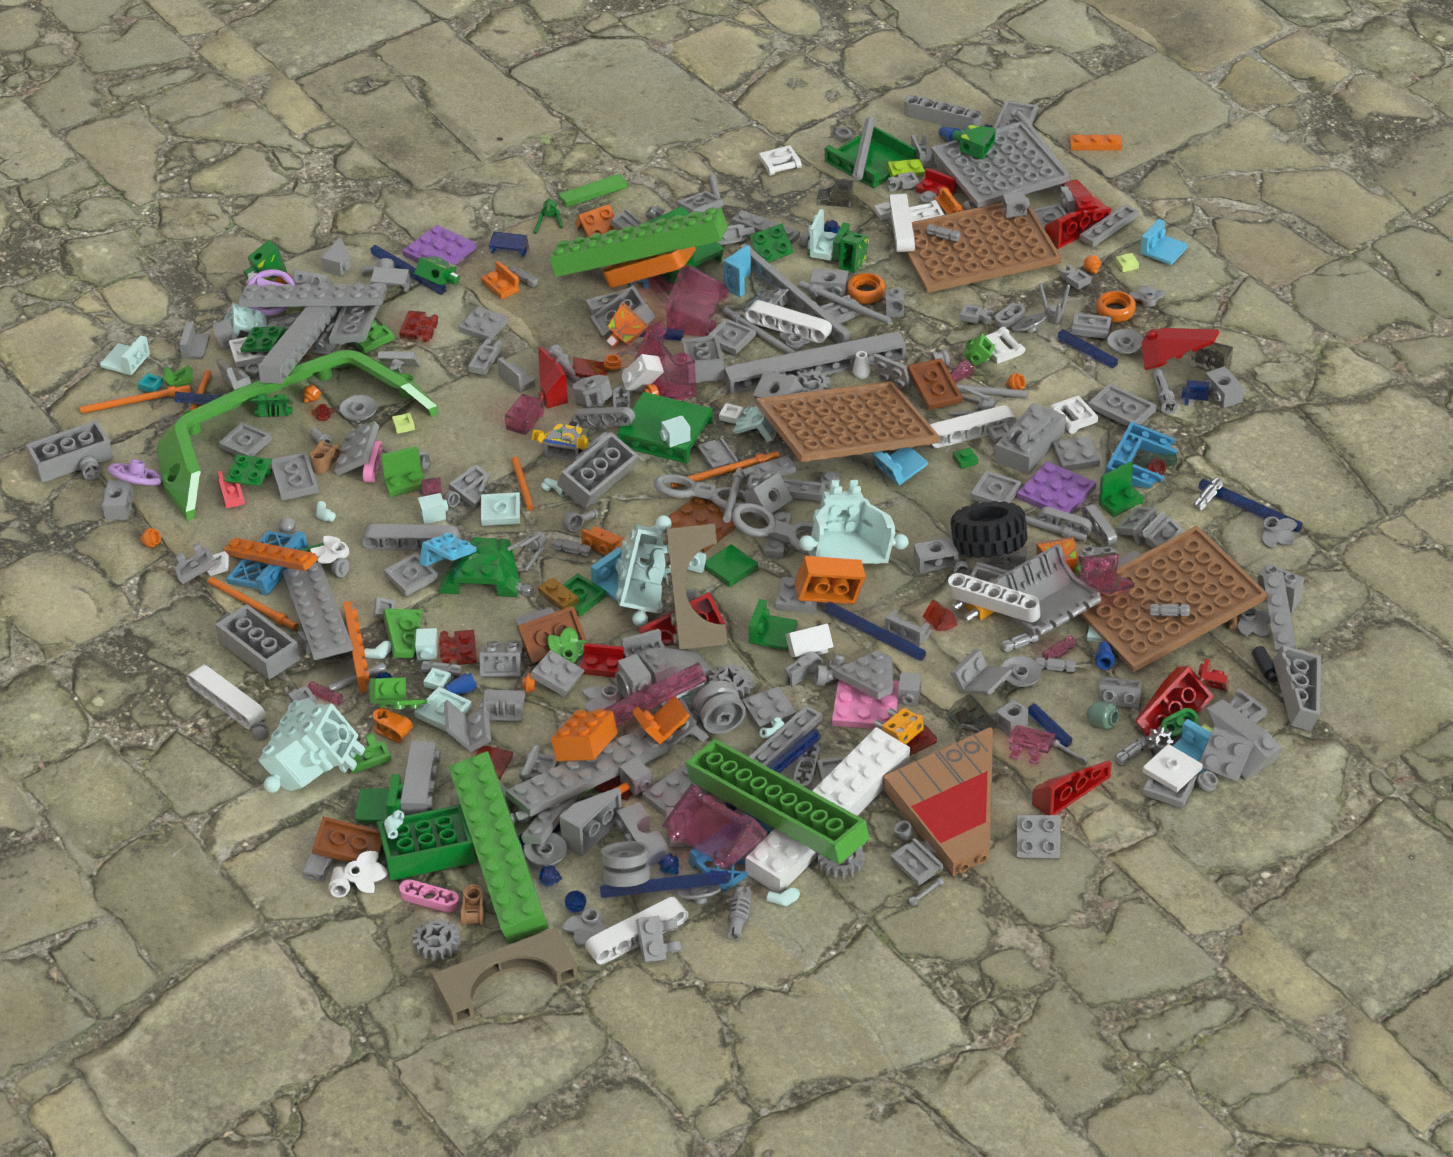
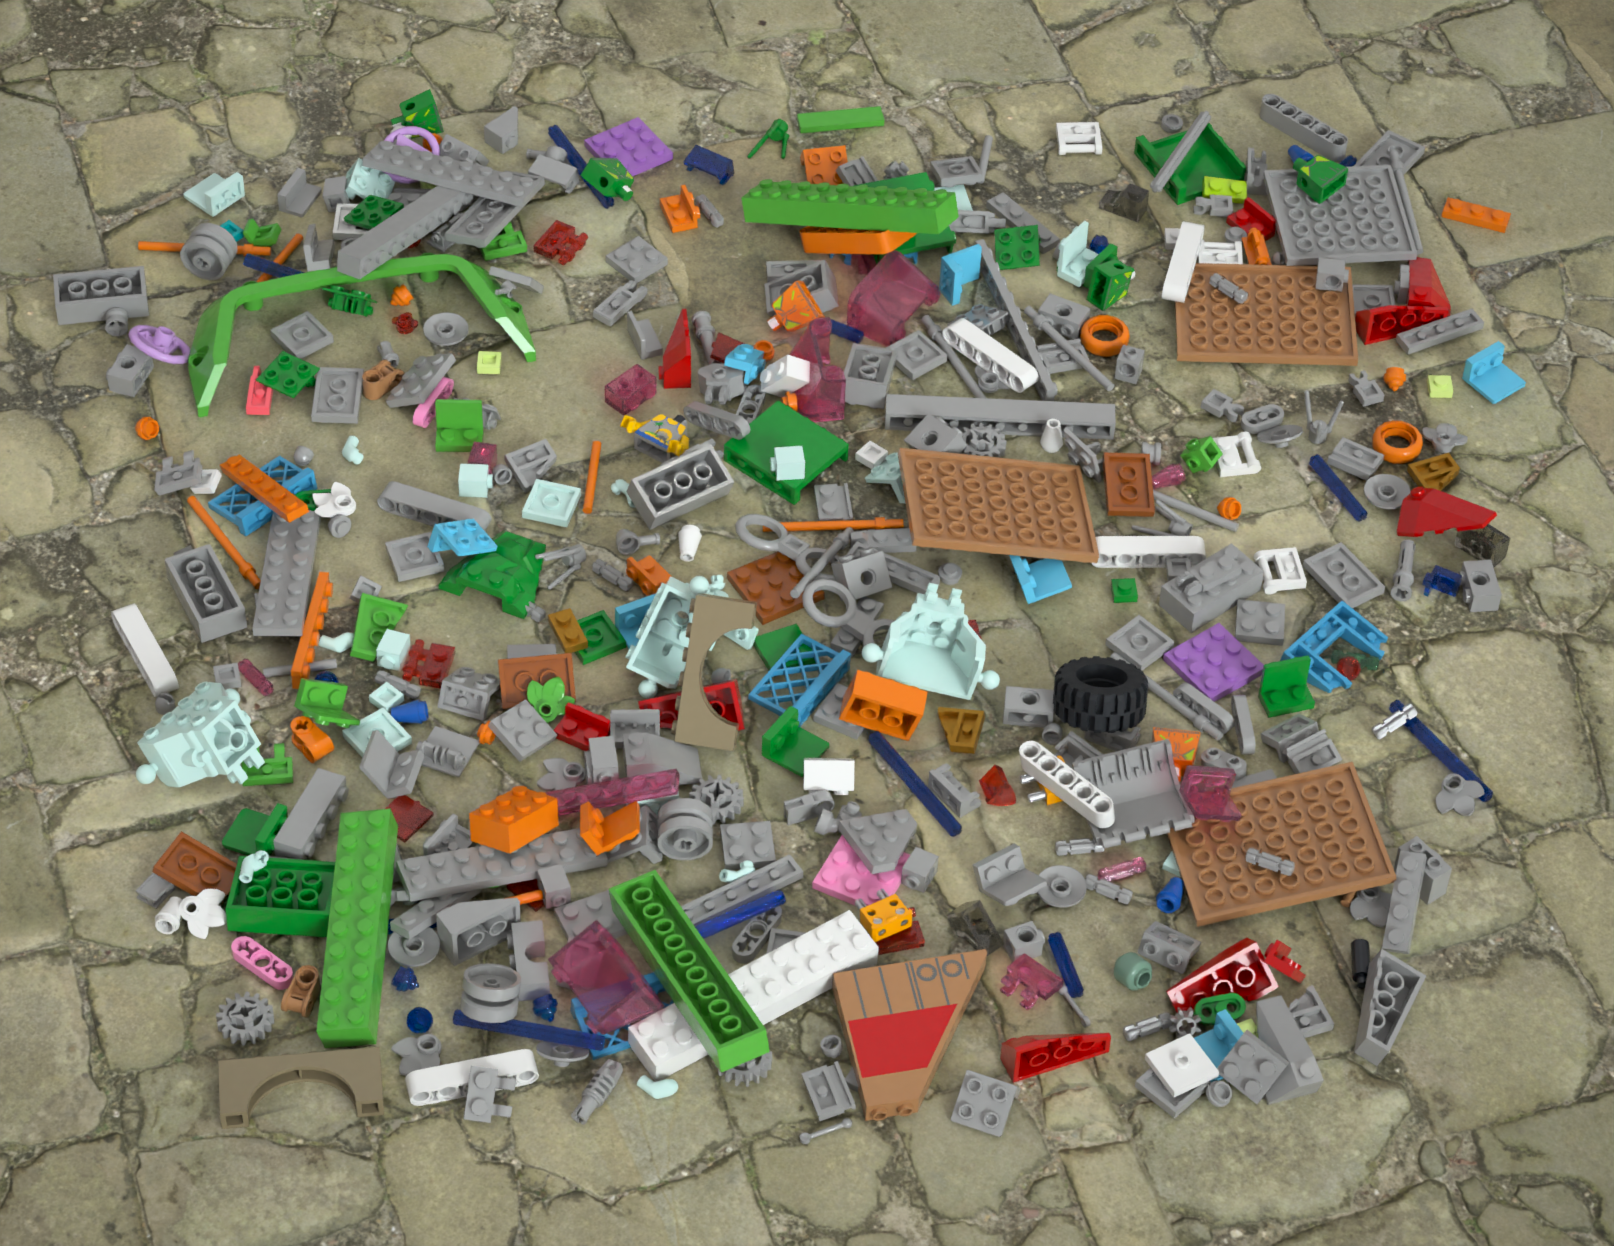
camera: 15 degrees right, 5 degrees up
none -> light grey wheel [180,223,238,280]
none -> white cone [678,525,702,561]
none -> medium azure bracket [724,344,766,384]
none -> dark azure fence [748,634,851,727]
none -> pearl gold wing [937,707,985,754]
none -> pearl gold wing [1407,453,1460,491]

